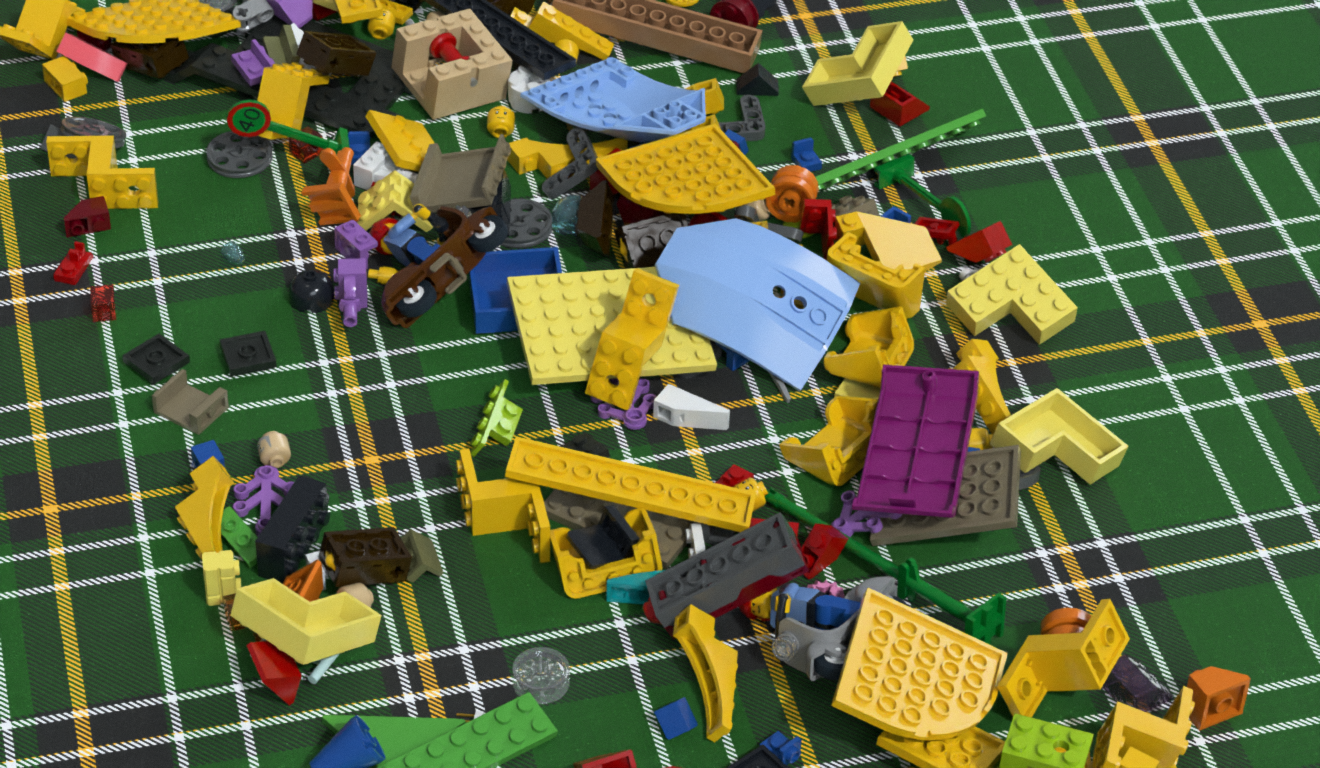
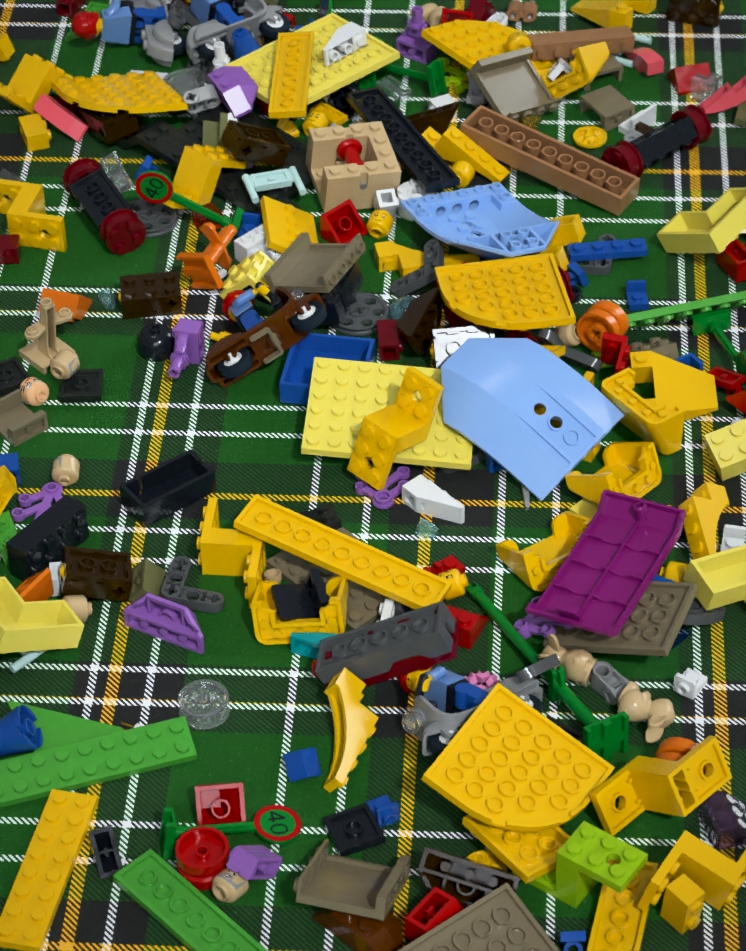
camera: 20 degrees right, 0 degrees up
dark grey wedge [60,117,127,148] -> none
medium lavender bracket [231,39,275,86] -> none
medium lavender bracket [334,220,378,269] -> none
lime bracket [470,379,523,457] -> none
black slope [736,63,779,96] -> none
red slope [801,523,848,579] -> none
none -> tan piece [19,297,75,375]
none -> light nougat head [19,377,49,407]
none -> orange slope [38,288,93,323]
none -> tan head [50,349,80,380]
none -> brick [62,158,146,255]
none -> clear piece [99,151,134,193]
none -> dark brown piece [118,271,182,319]
none -> black piece [119,449,216,527]
none -> medium lavender wedge [123,593,205,655]
none -> blue tile [134,155,158,179]
none -> dark grey beam [161,556,224,613]
none -> light aqua plate [242,166,307,204]
none -> tan hinge [264,568,282,584]
none -> yellow piece [276,118,300,138]
none -> red slope [320,199,368,243]
none -> white brick [373,188,400,216]
none -> dark red brick [377,319,403,361]
none -> clear light blue hose [415,518,439,539]
none -> dark grey beam [503,653,561,684]
none -> tan animal [537,633,598,687]
none -> blue plate [567,238,648,262]
none -> light grey piece [590,661,630,706]
none -> tan animal [617,681,675,744]
none -> white bracket [673,668,708,700]
none -> white bracket [720,524,746,552]

